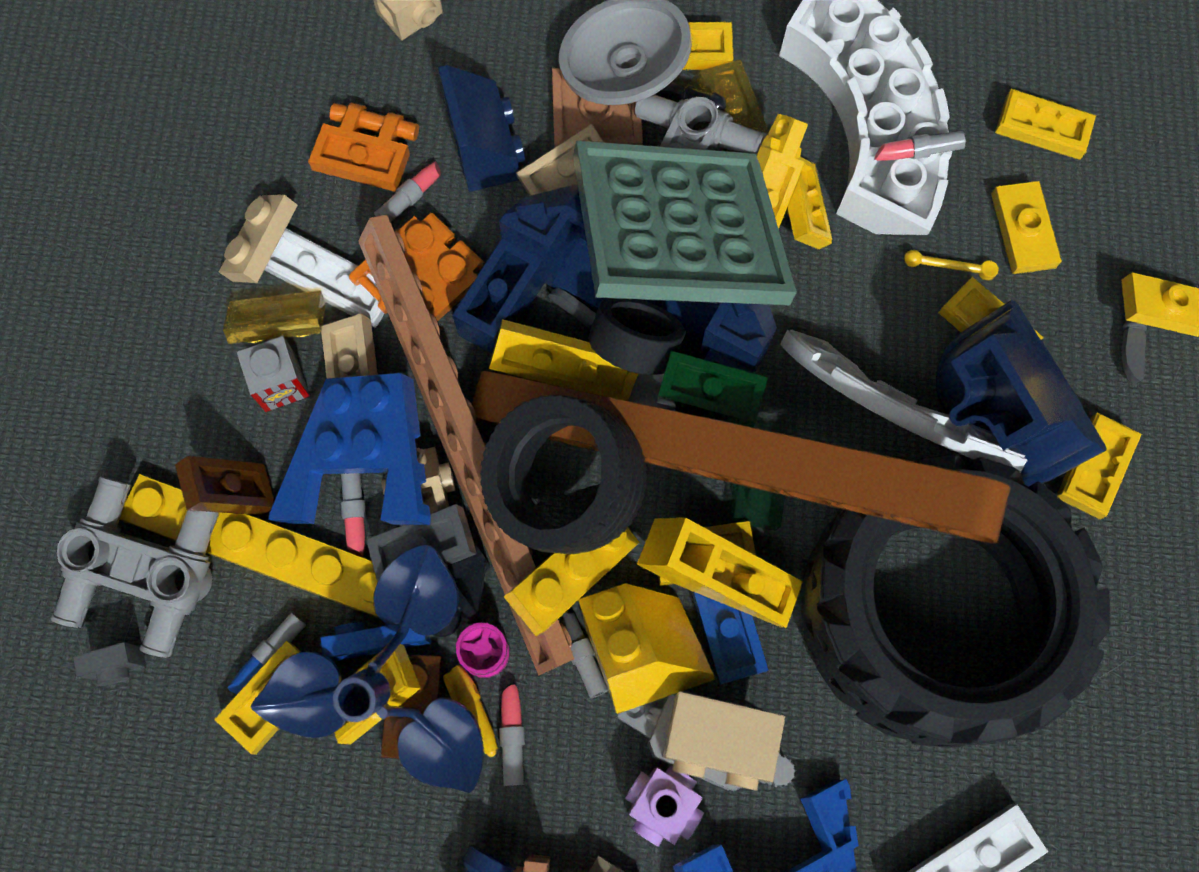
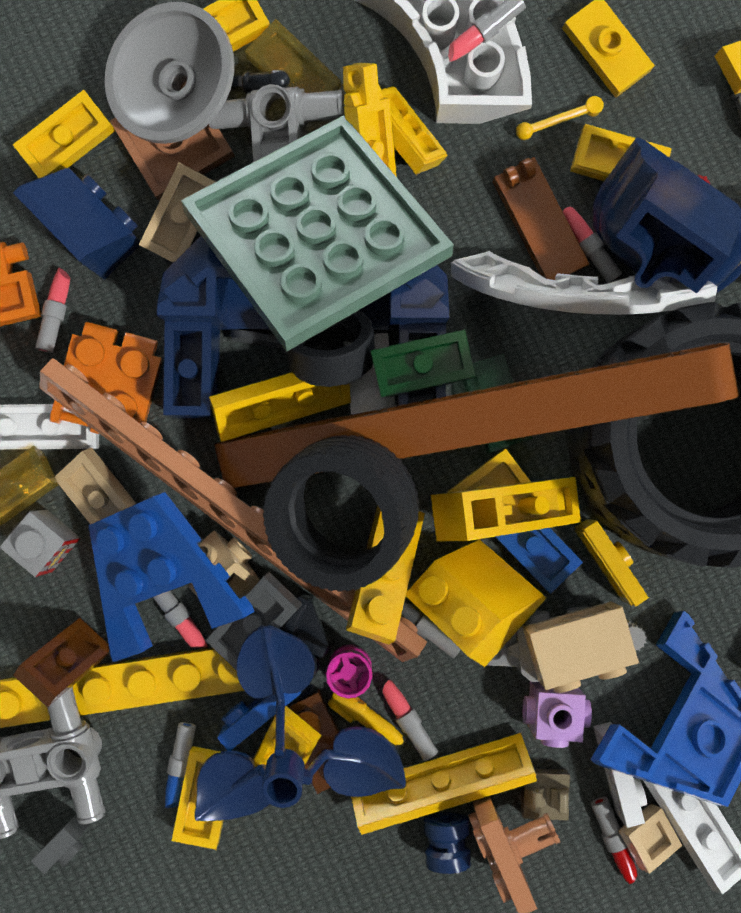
camera: 30 degrees left, 15 degrees up
none -> yellow plate [13,90,116,178]
none -> yellow plate [351,733,537,835]
none -> dark orange hinge [492,157,589,280]
none -> light grey piece [562,207,622,283]
none -> yellow plate [575,519,649,607]

